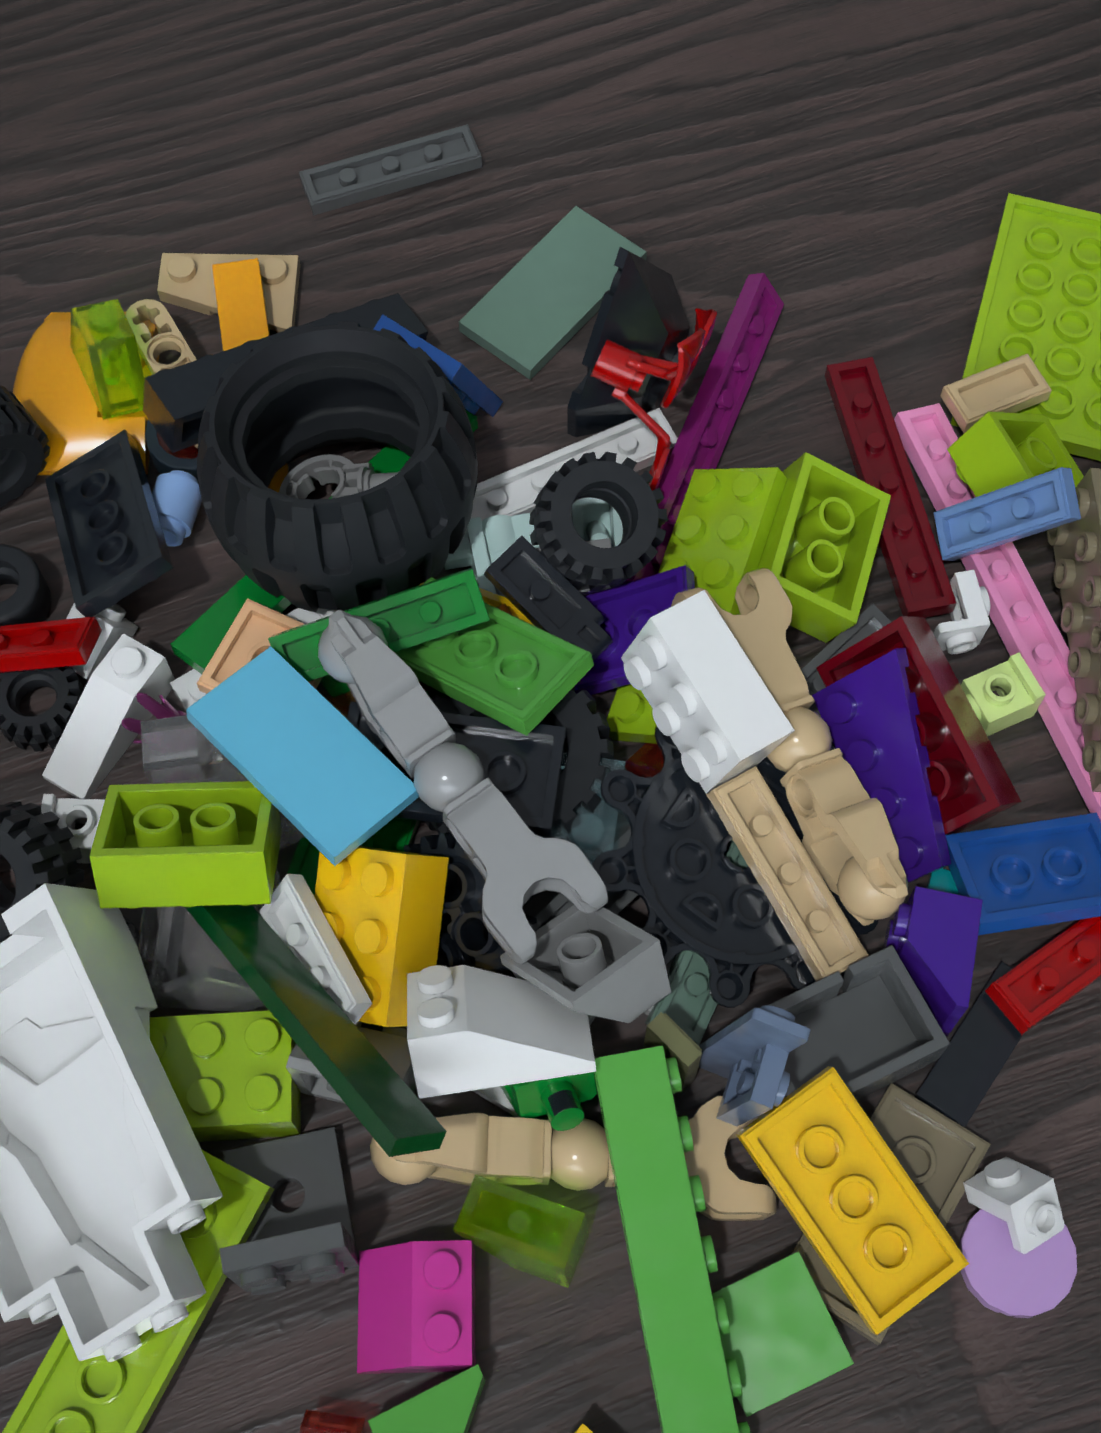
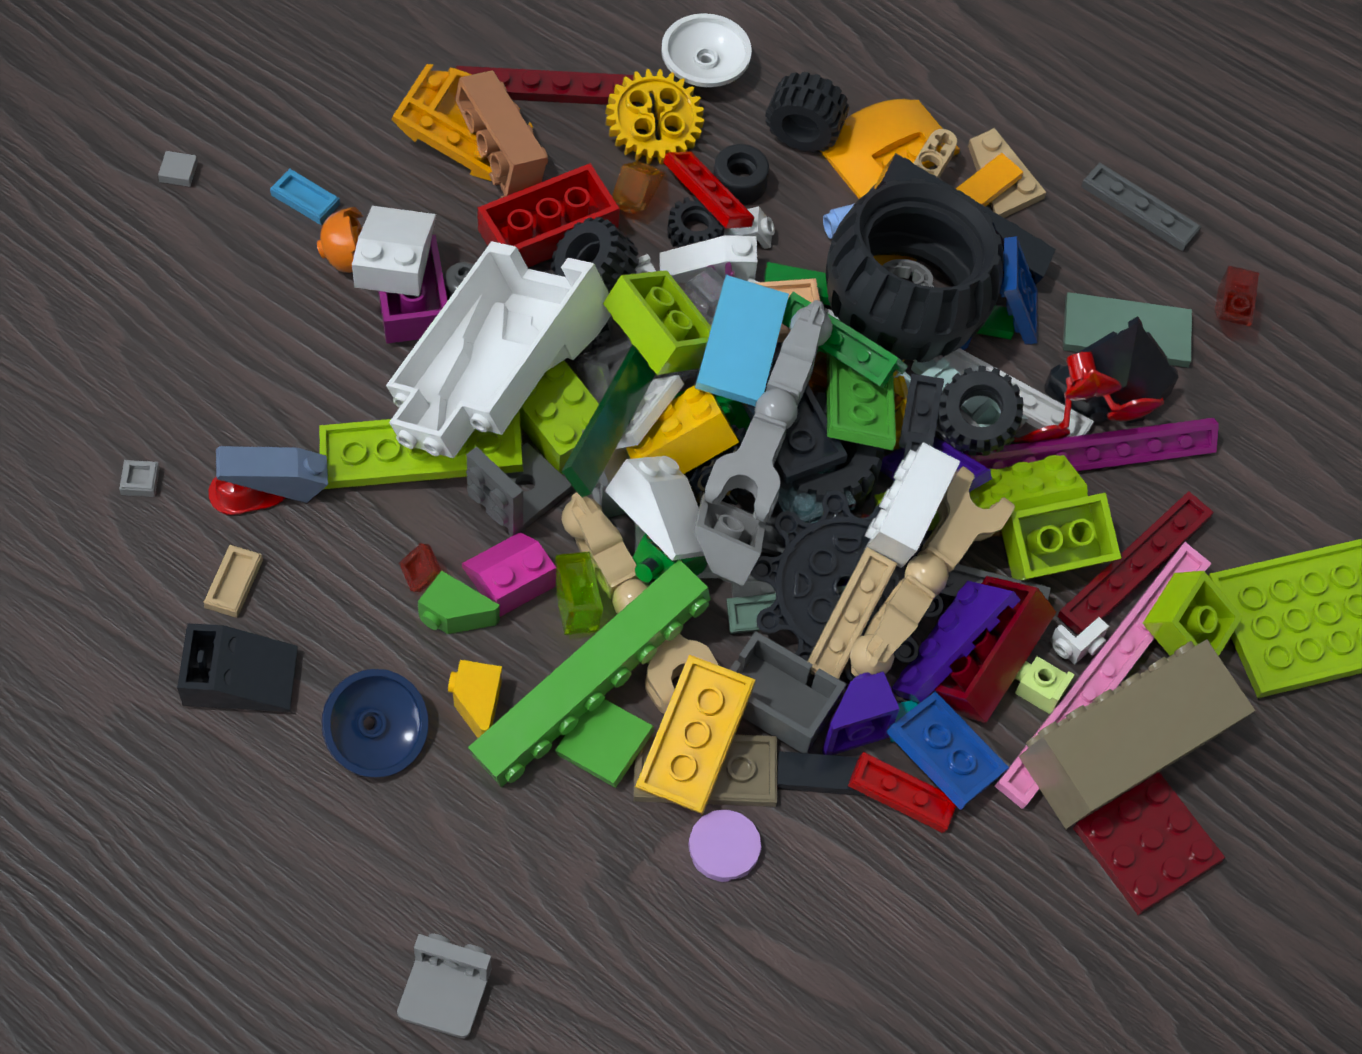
camera: 50 degrees right, 5 degrees down
black plate [45,430,174,617] -> none
clear neon green slope [70,299,145,420] -> none
olive tile [643,1012,702,1094] -> none
sand blue bracket [699,1005,811,1126] -> none
medium blue tile [933,467,1081,561] -> none
tan tile [940,353,1052,433] -> none
white bracket [963,1157,1065,1254] -> none
none -> clear red slope [1215,266,1259,326]

